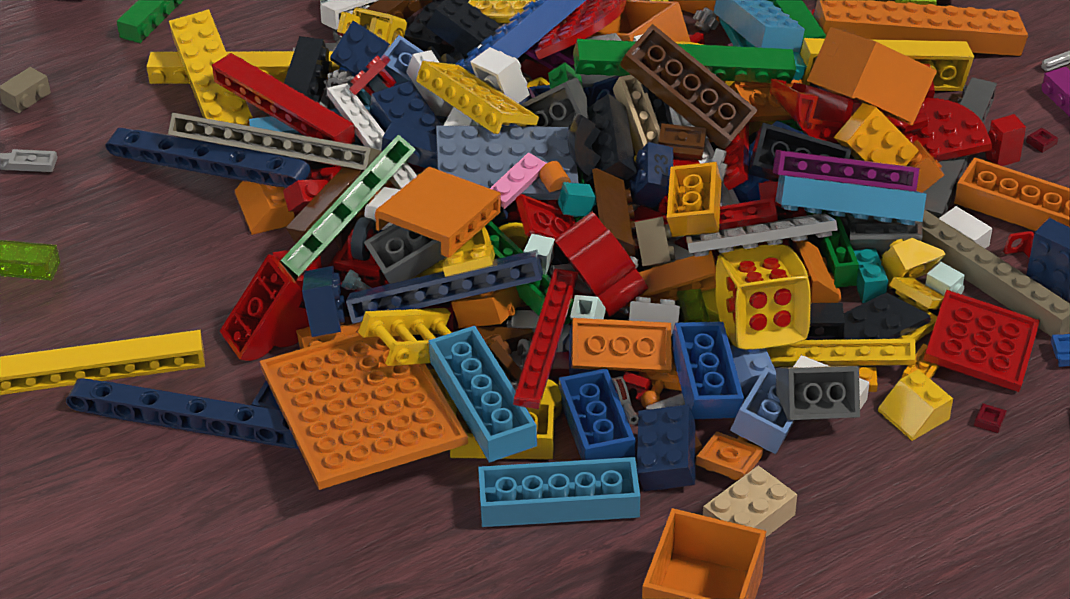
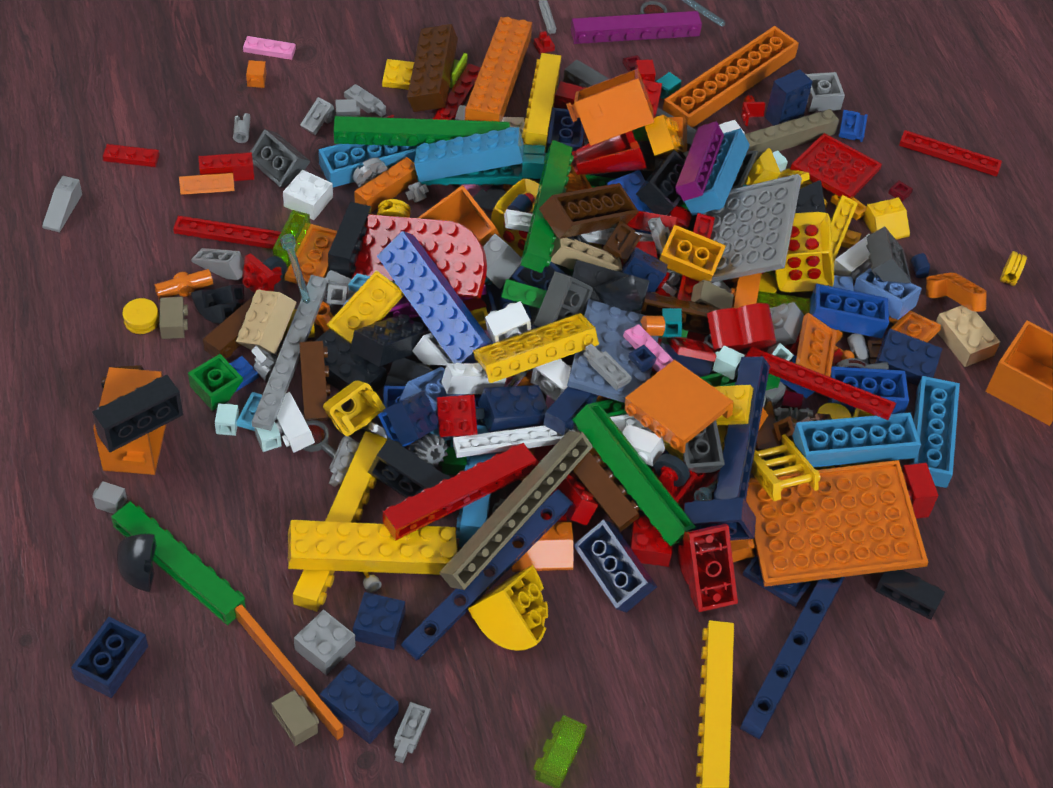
camera: 80 degrees left, 10 degrees up
none -> orange tile [235,605,344,740]
none -> light grey brick [294,609,355,675]
none -> dark blue brick [320,664,399,744]
none -> dark blue brick [353,592,405,650]
none -> light grey hinge [363,572,382,593]
none -> yellow brick [468,565,548,651]
none -> red tile [533,31,555,54]
none -> dark blue brick [573,519,657,613]
none -> light grey hinge [583,343,632,390]
none -> dark blue brick [628,345,657,372]
none -> teal brick [656,72,682,100]
none -> black brick [875,570,945,620]
none -> red brick [902,463,939,519]
none -> dark blue brick [910,253,930,278]
none -> orange beam [926,273,987,312]
none -> yellow head [1000,251,1027,286]

